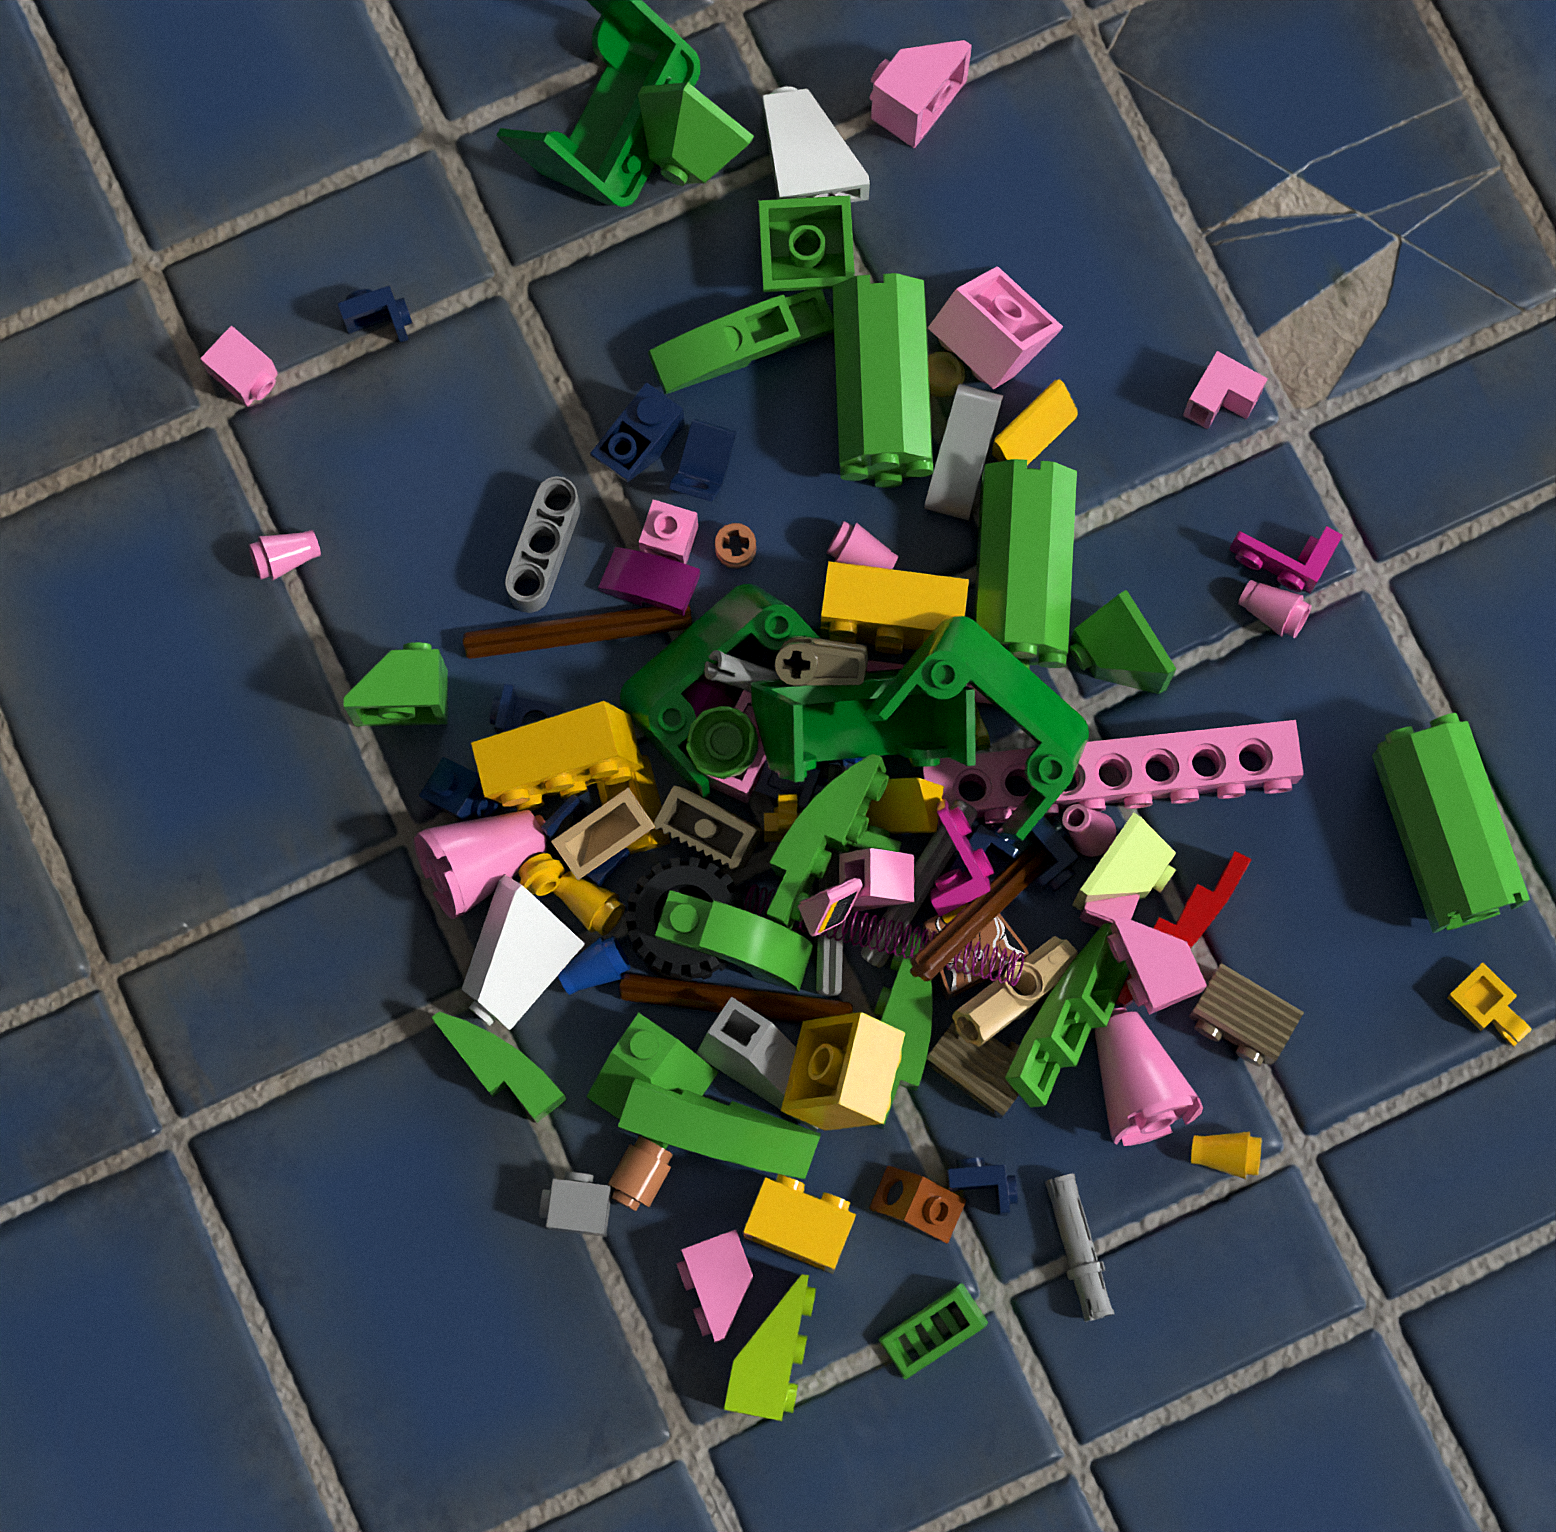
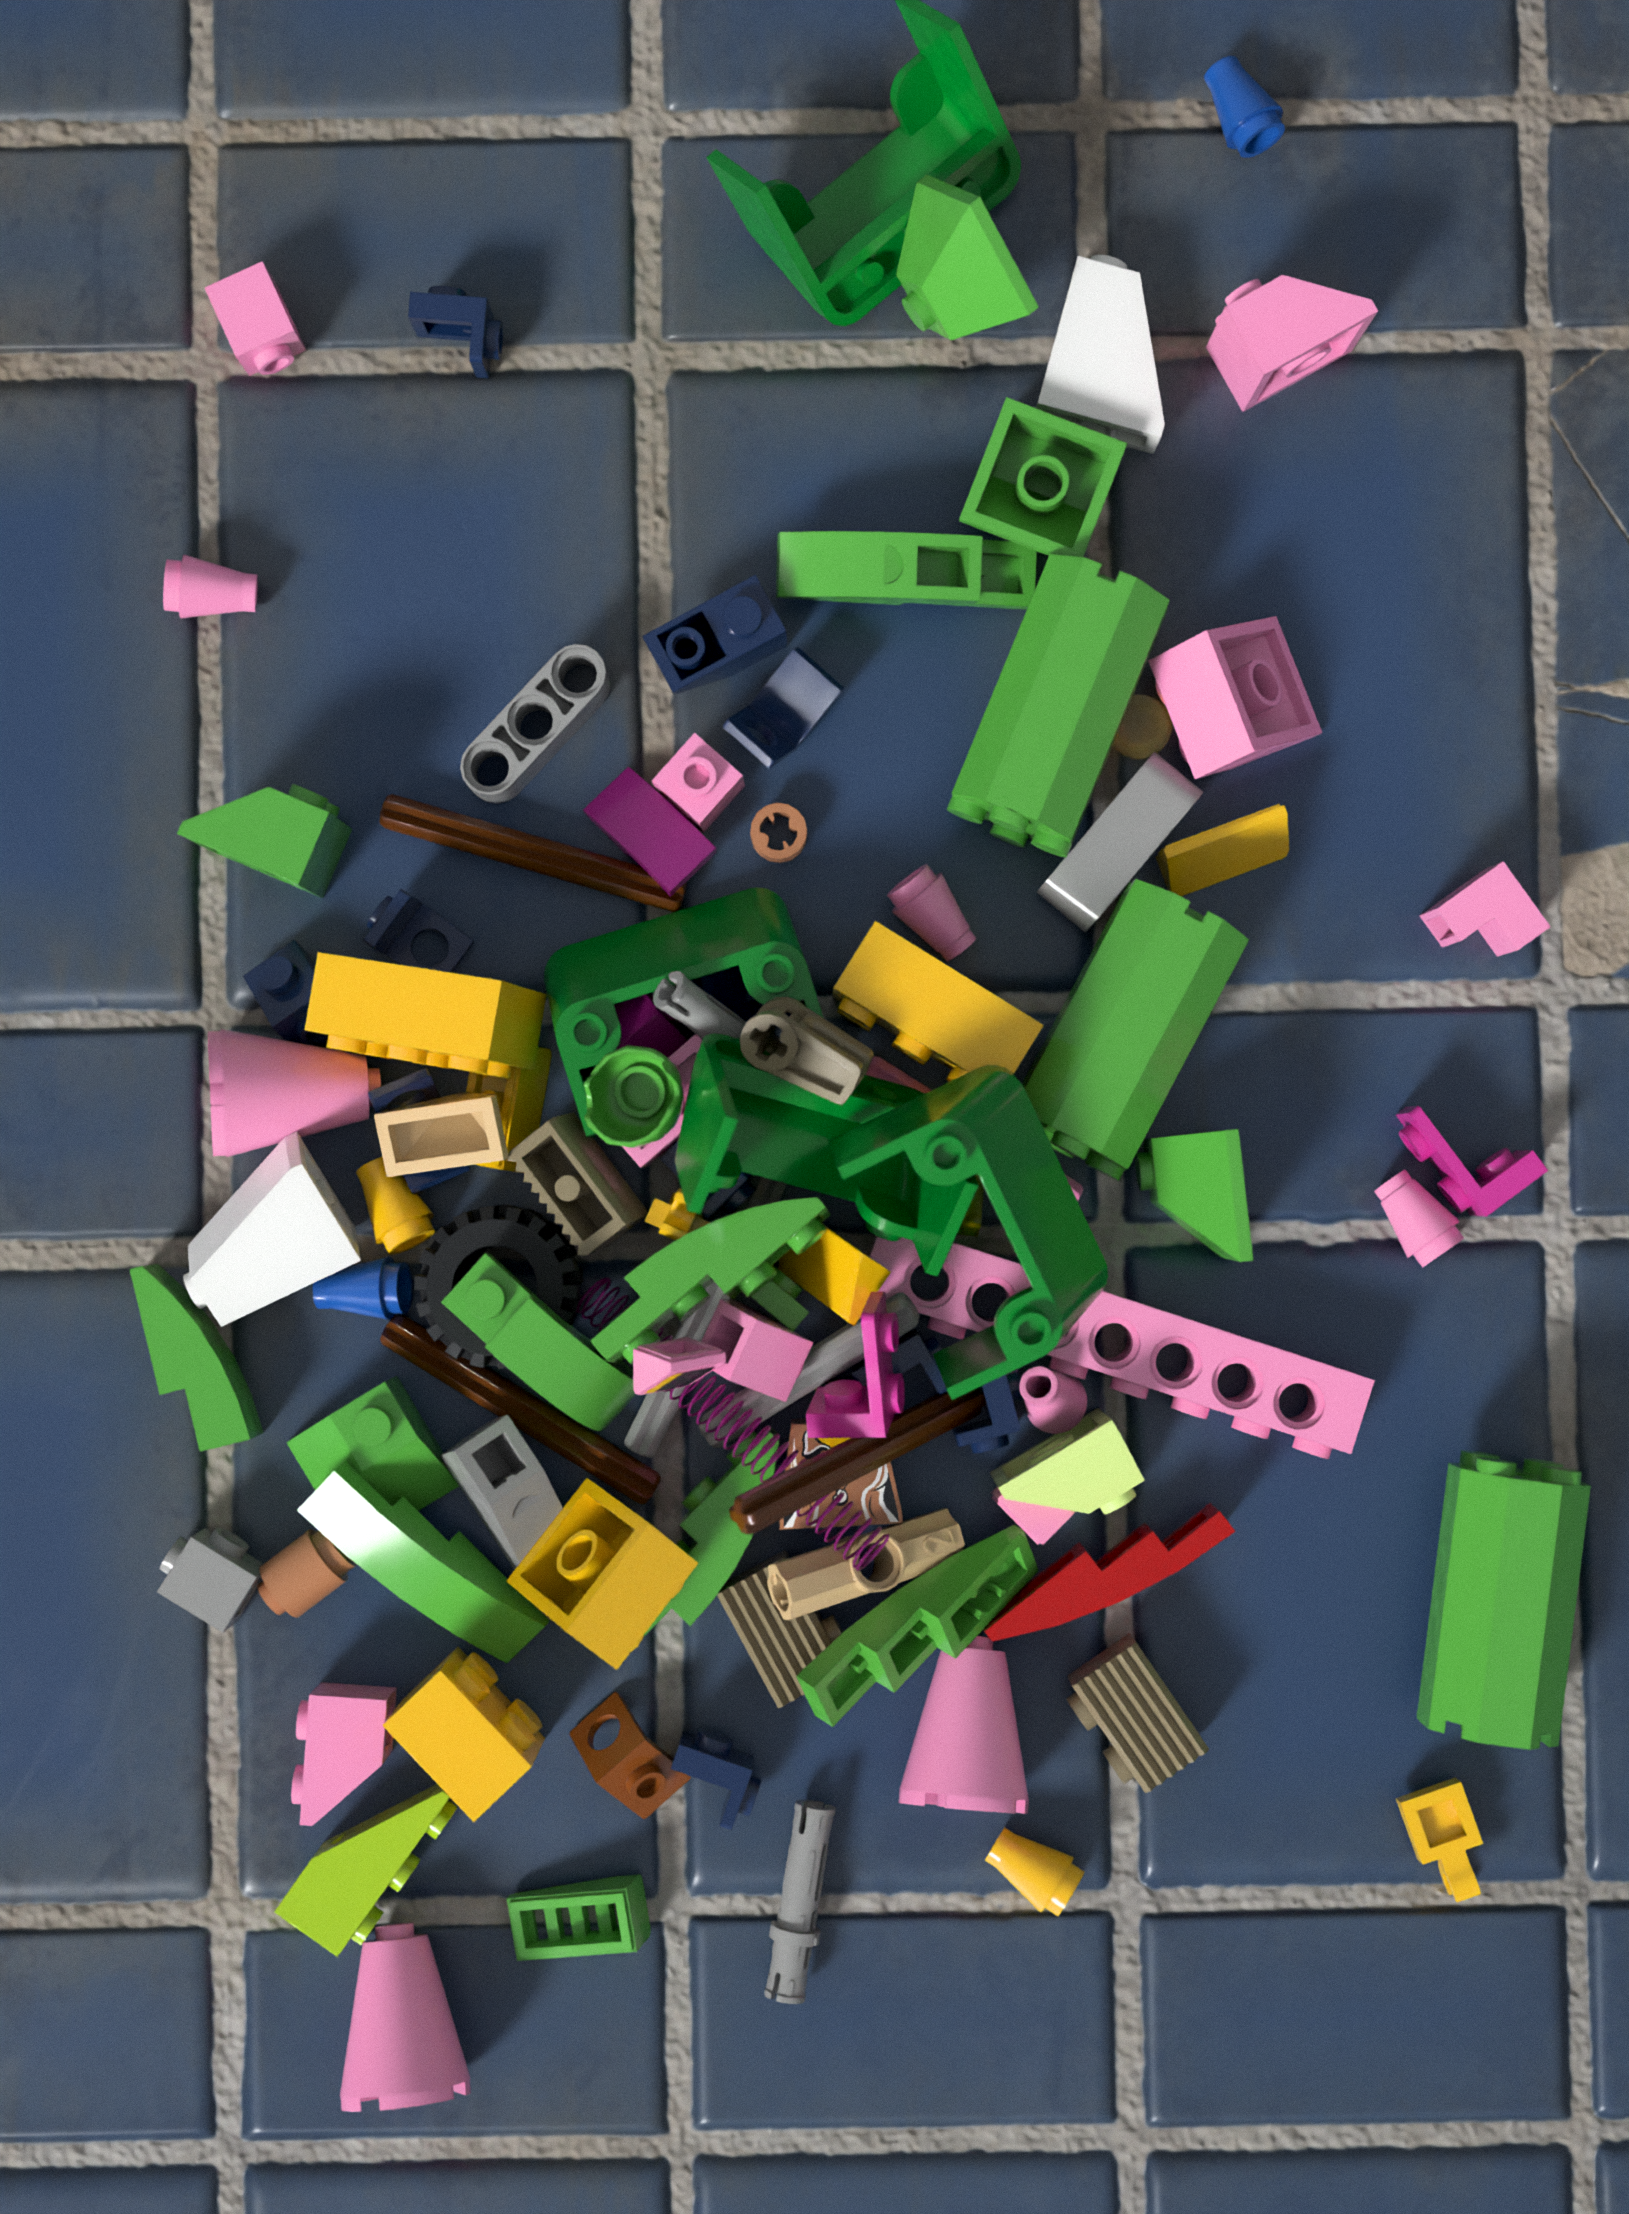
camera: 25 degrees right, 10 degrees up
yellow plate [518,853,565,896] -> none
bright pink slope [1107,917,1207,1015] -> none
none -> bright pink cone [340,1922,471,2112]

